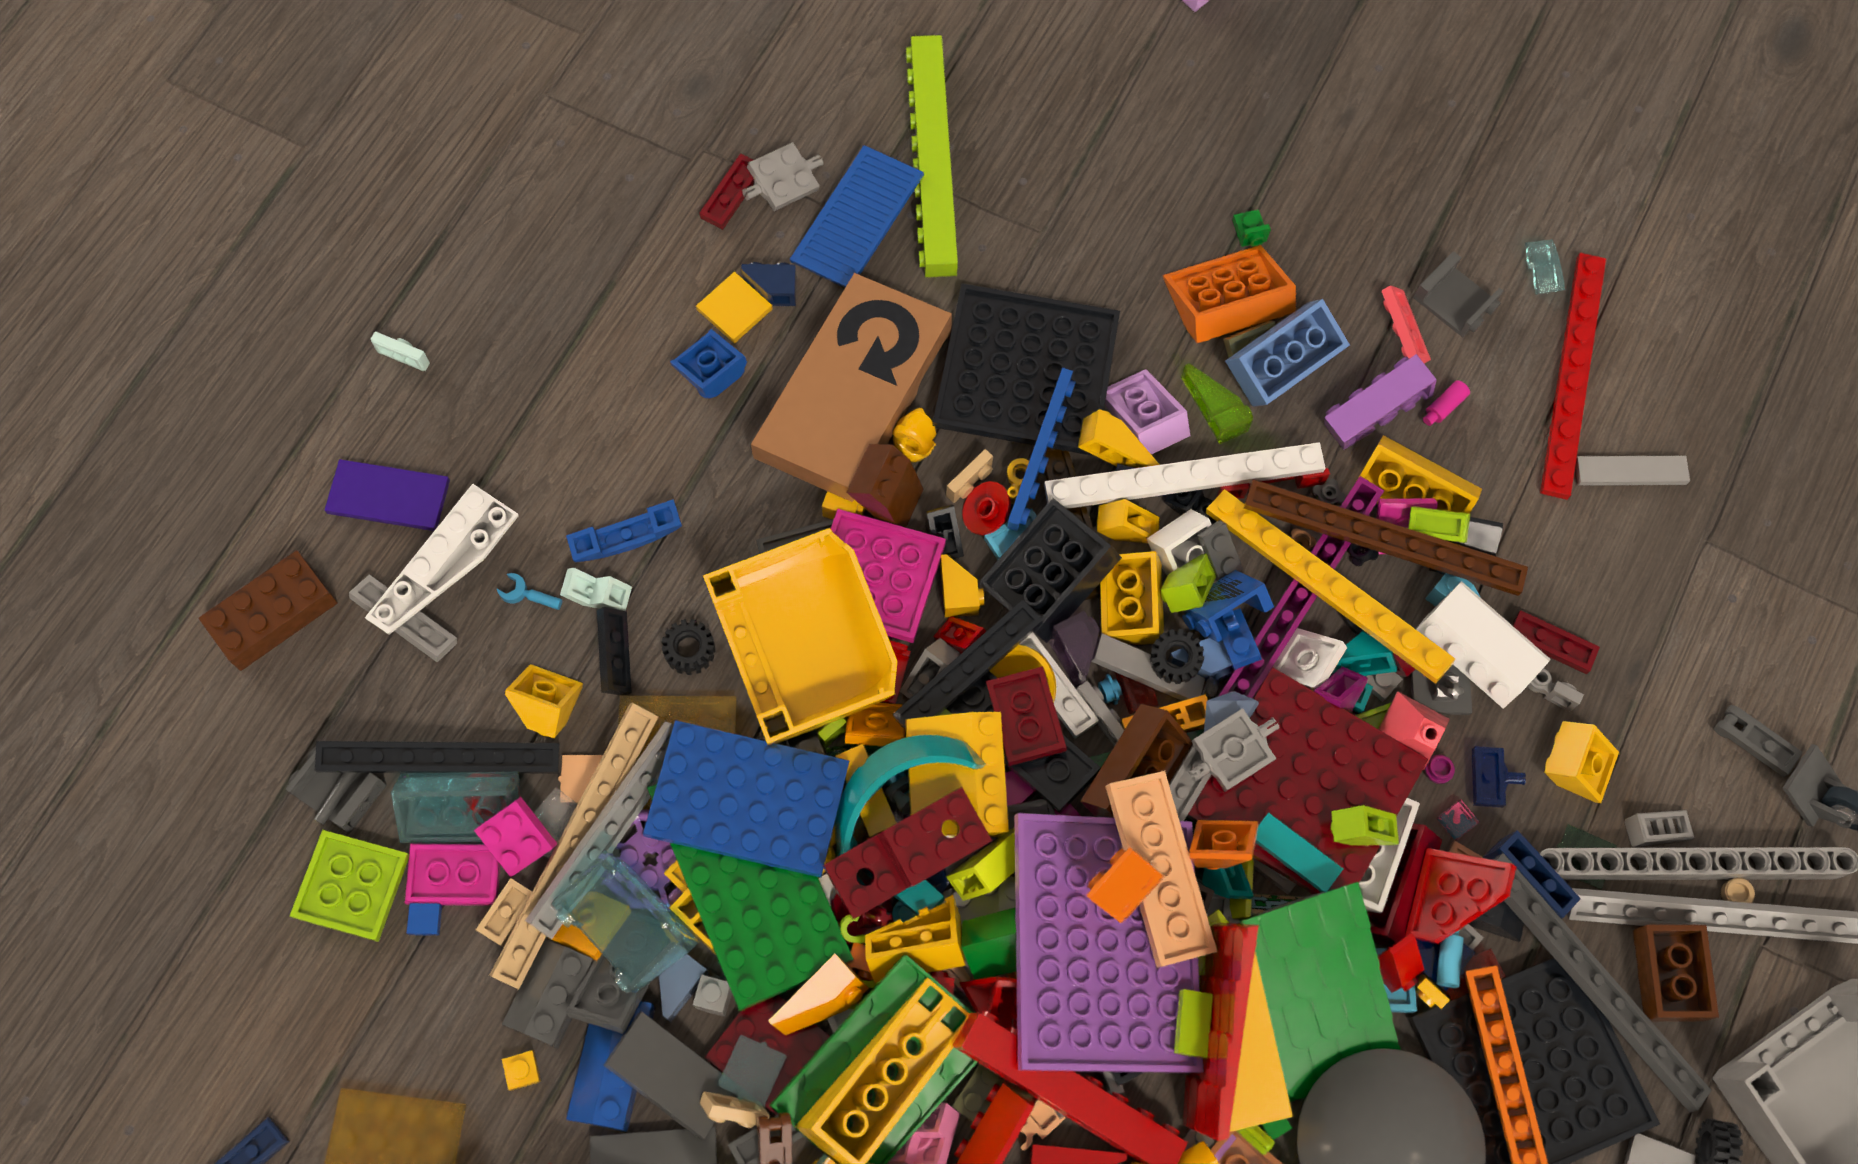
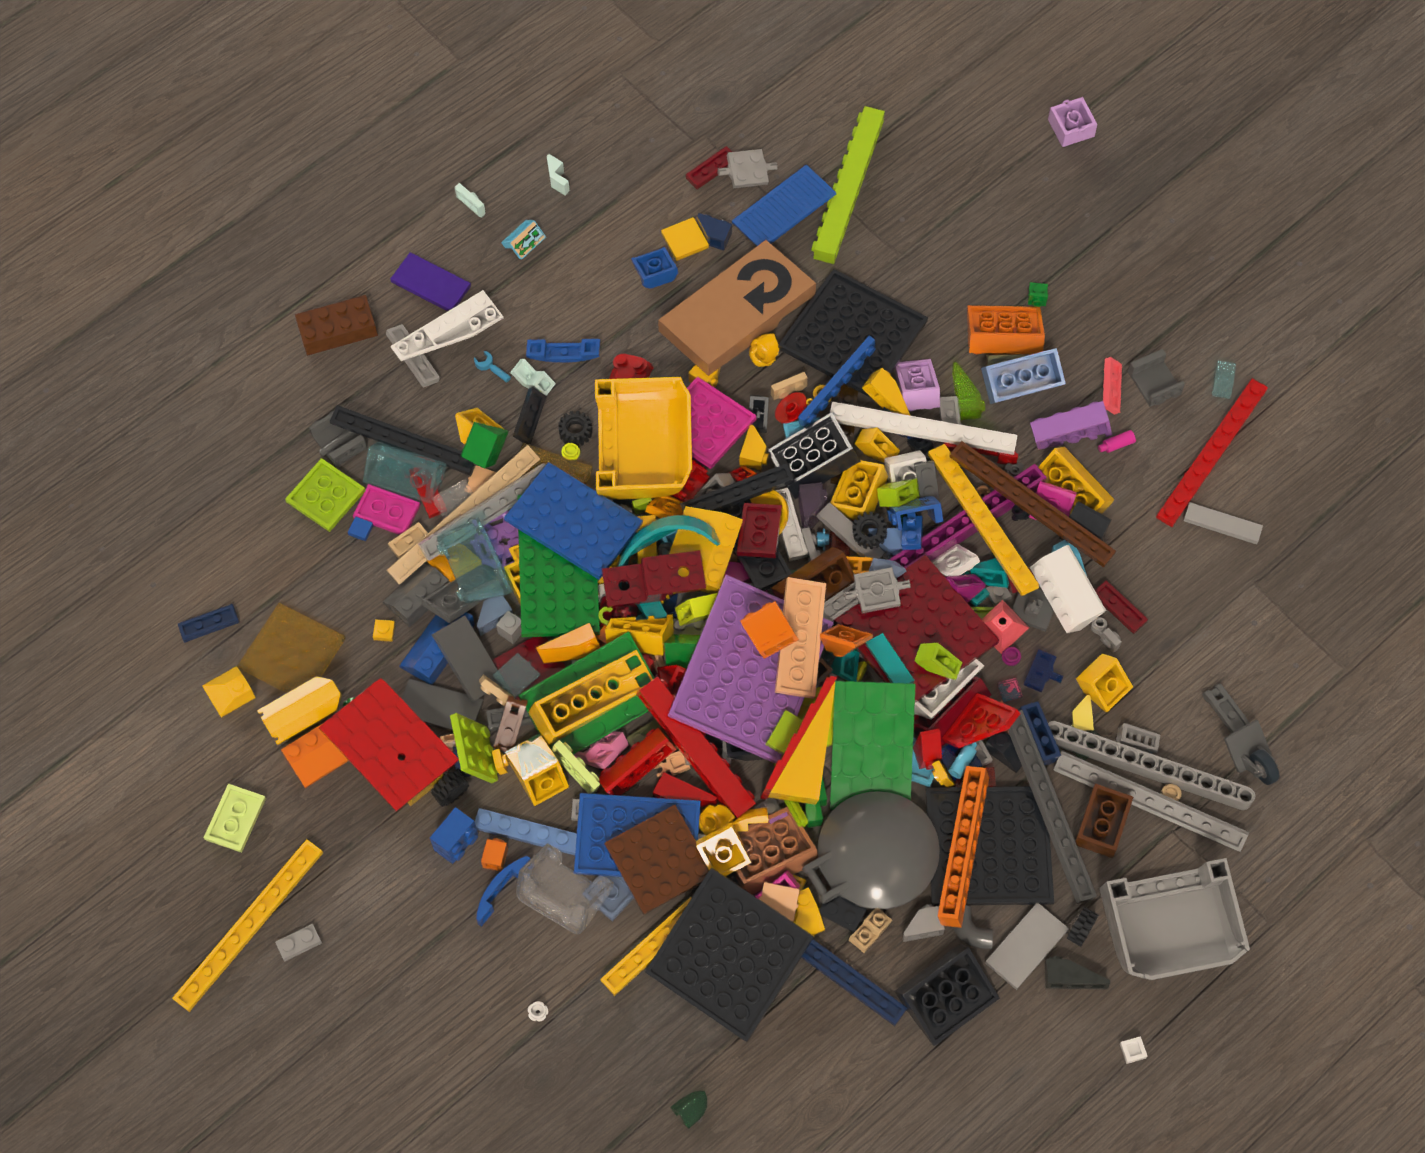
camera: 25 degrees right, 5 degrees down
dark pink plate [474,797,557,877] -> none
reddish brown slope [846,444,924,528] -> none
lime tile [1408,506,1470,543] -> none
none -> green slope [461,422,509,469]
none -> panel [501,220,546,259]
none -> light aqua slope [547,154,570,196]
none -> neon yellow plate [561,443,580,461]
none -> red slope [609,354,653,379]
none -> light grey plate [939,396,961,425]
none -> light yellow slope [1072,695,1094,731]

